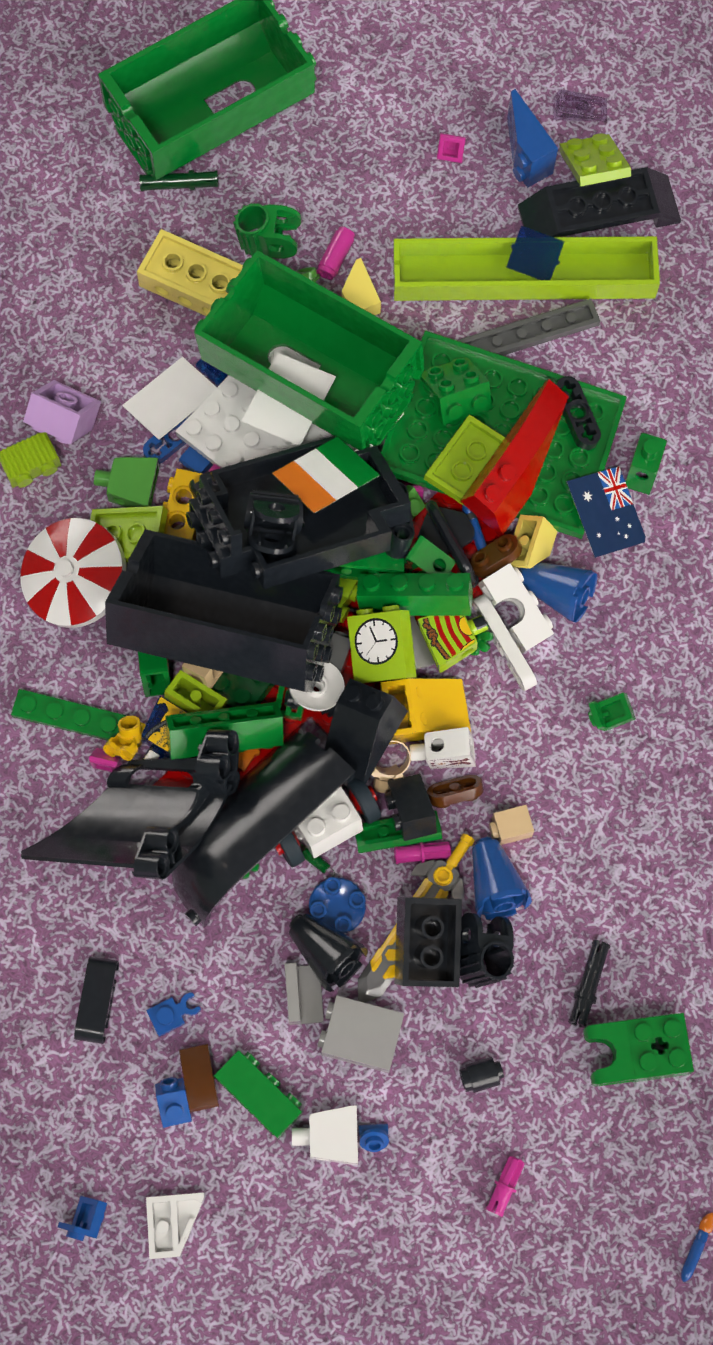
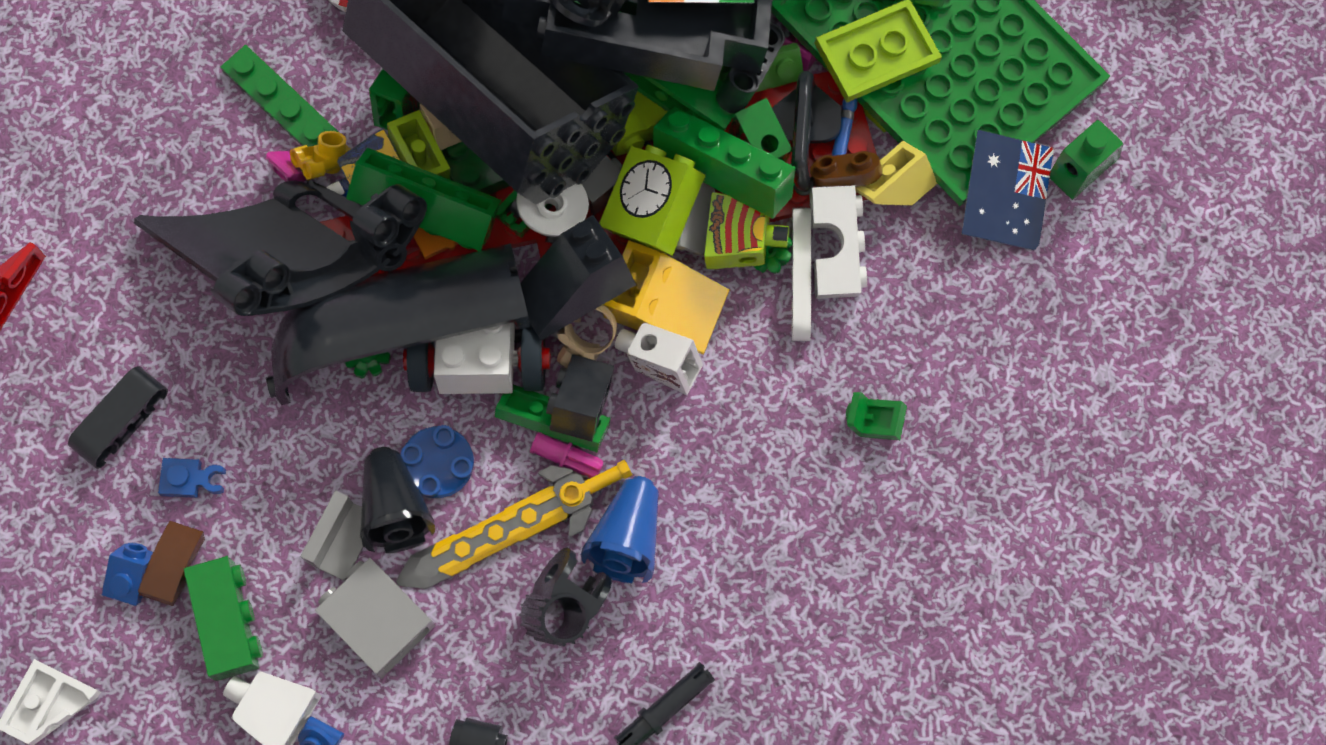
camera: 35 degrees right, 0 degrees up
green piece [302,845,335,877] -> none
black brick [394,897,462,987] -> none
reddish brown plate [427,775,484,808] -> none
red wedge [460,379,569,536] -> none
tan brick [489,805,534,845] -> none
blue cone [519,562,597,623] -> none
black beam [557,376,601,450] -> none

